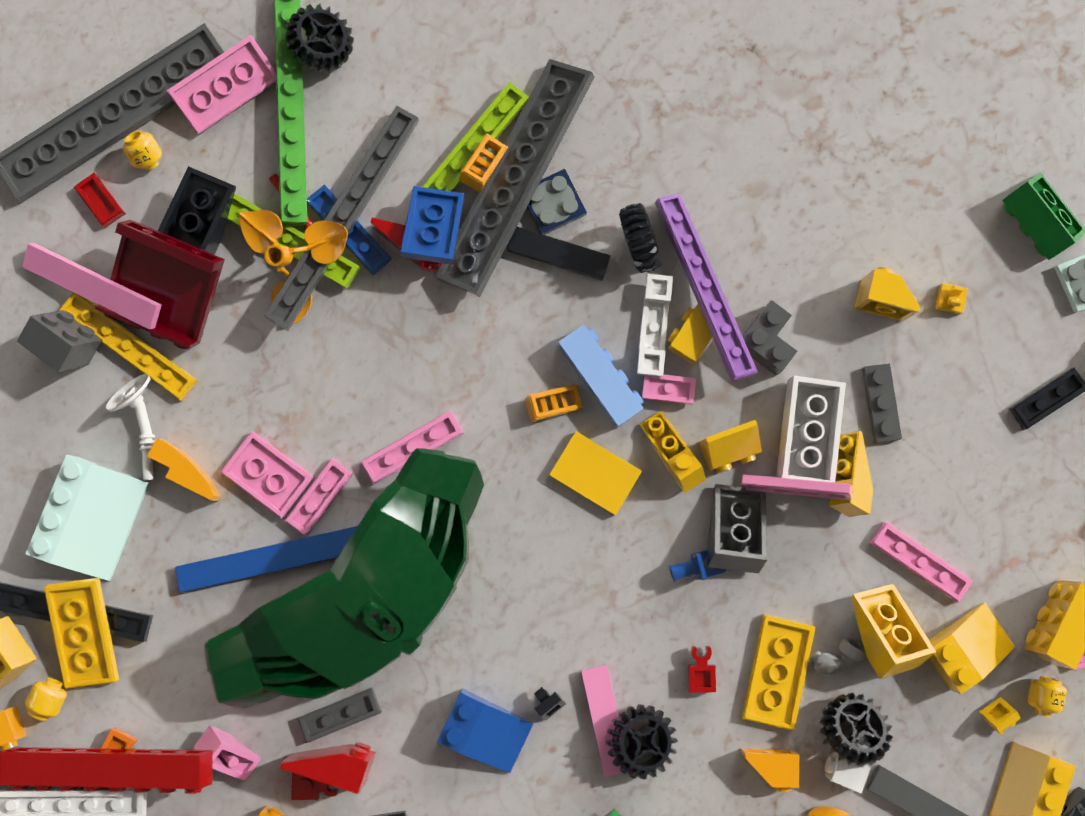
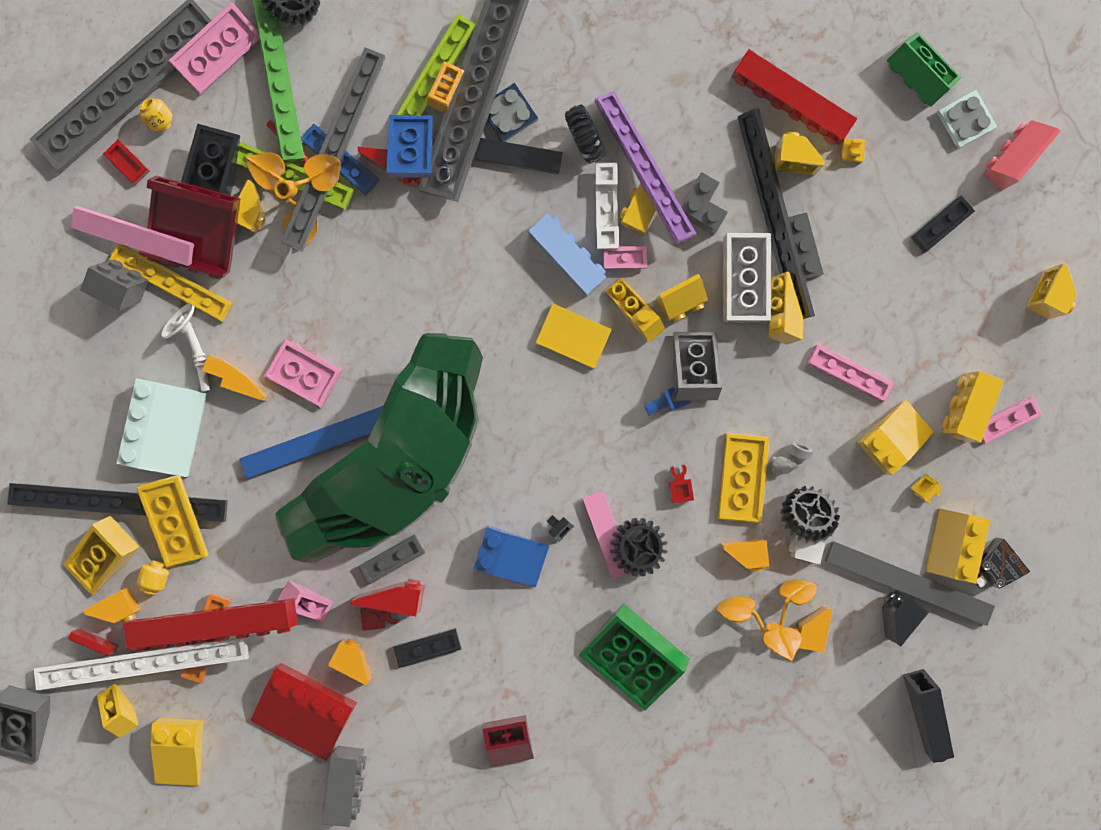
camera: 10 degrees left, 5 degrees up
bright pink tile [285,458,353,536] -> none
bright pink tile [361,411,464,485] -> none
light orange slope [525,384,583,423] -> none
bright pink tile [742,474,853,500] -> none
yellow slope [851,584,936,679] -> none
yellow head [1027,675,1067,717] -> none
none -> yellow slope [237,180,266,233]
none -> red brick [731,49,858,146]
none -> black plate [737,108,815,319]

